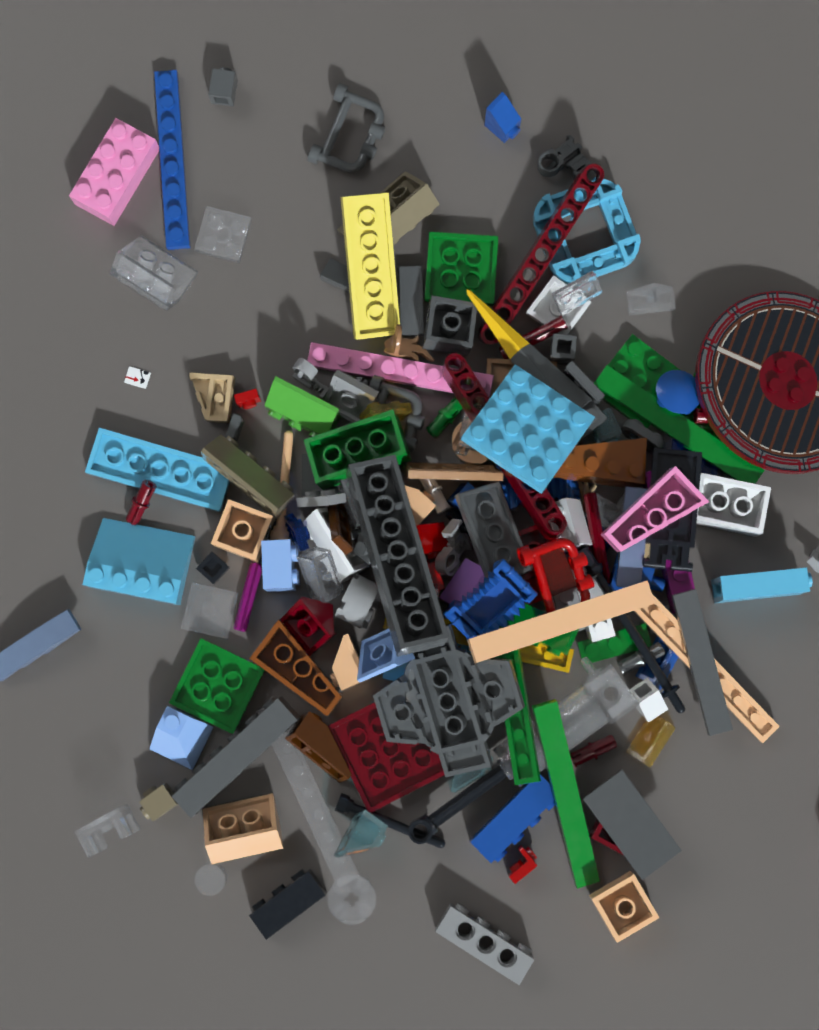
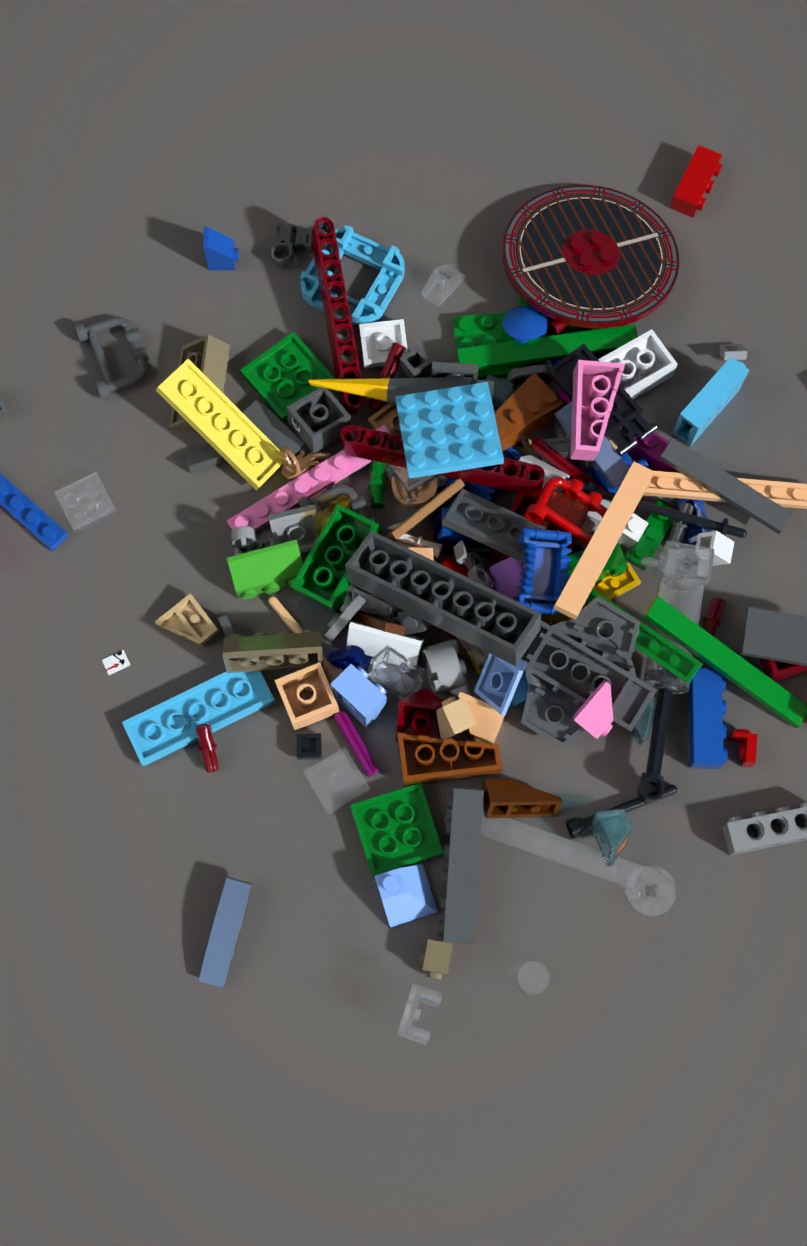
camera: 45 degrees left, 10 degrees down
medium azure slope [82,518,195,605] -> none
clear slope [110,235,198,311] -> none
light nougat slope [203,793,283,864] -> none
red plate [234,388,261,409] -> none
black brick [249,869,327,940] -> none
dark red plate [328,702,445,814] -> none
clear plate [552,271,603,316] -> none
clear yellow slope [626,716,675,768] -> none
none -> tan slope [436,696,477,739]
none -> bright pink slope [573,679,613,739]

